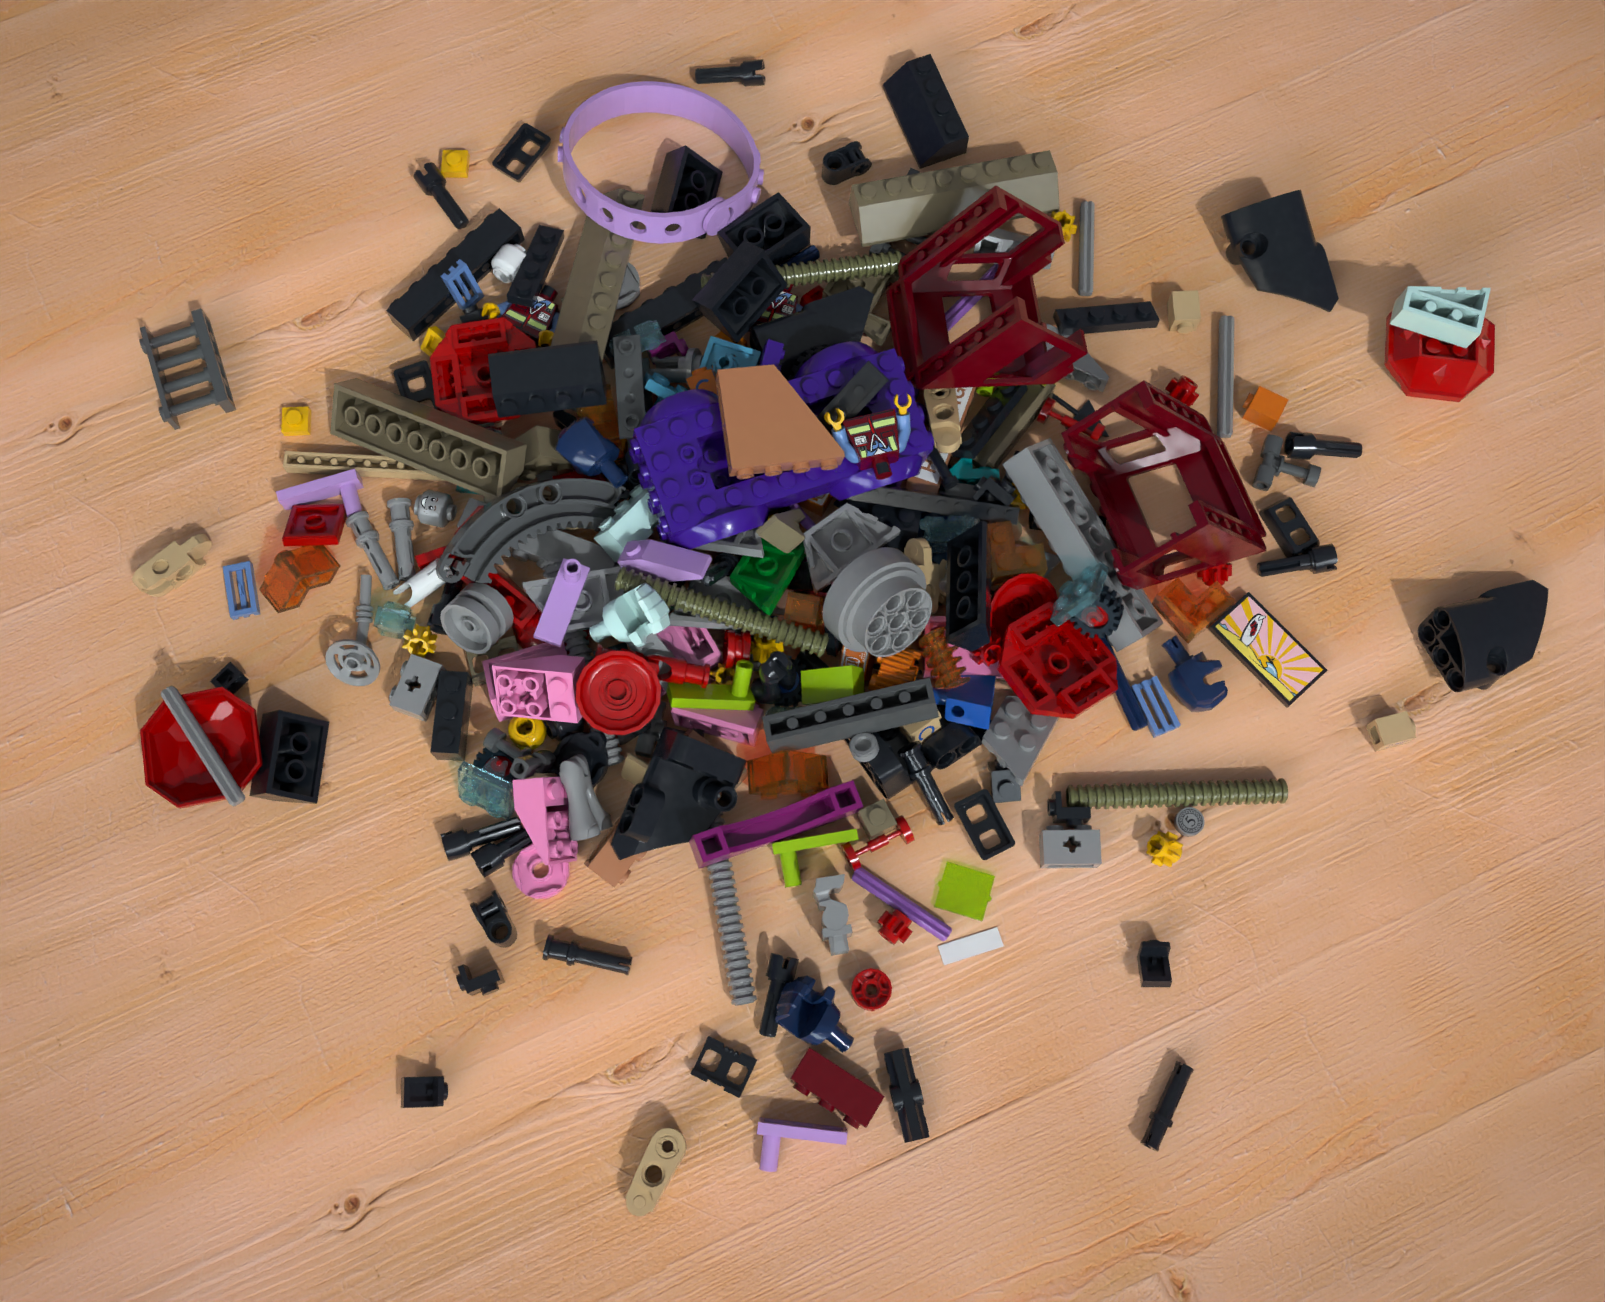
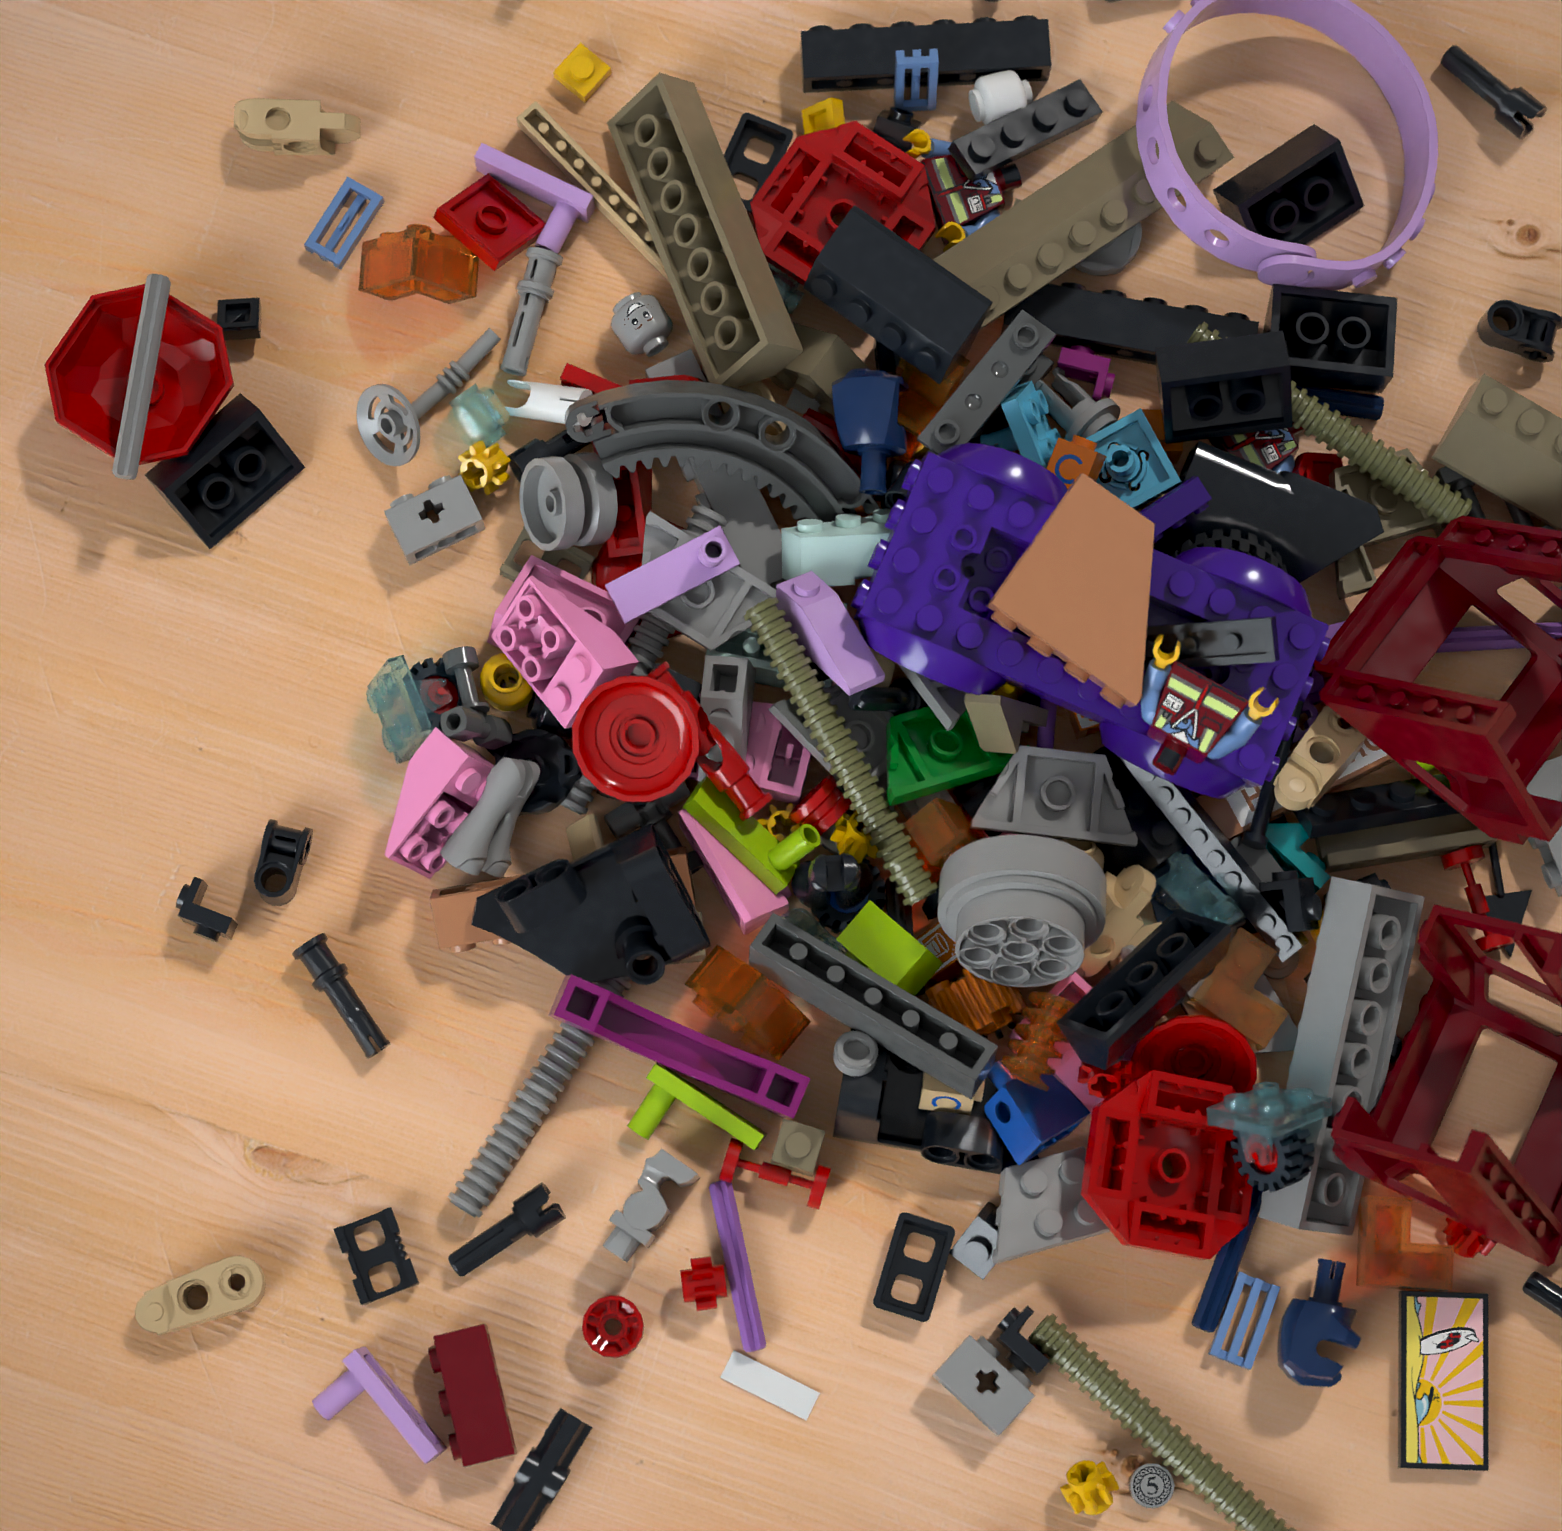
camera: 40 degrees right, 5 degrees up
light grey pin [387,498,416,581] -> none
black bracket [401,1076,448,1108] -> none
black brick [430,670,473,761] -> none
black piece [441,817,523,861] -> none
black piece [470,828,533,878] -> none
bright pink tile [512,844,570,899] -> none
light aqua piece [589,583,670,647] -> none
clear light blue hinge [608,319,666,356] -> none
dark blue piece [775,976,854,1053] -> none
black pin [897,741,954,825] -> none
clear neon green piece [934,862,995,922] -> none

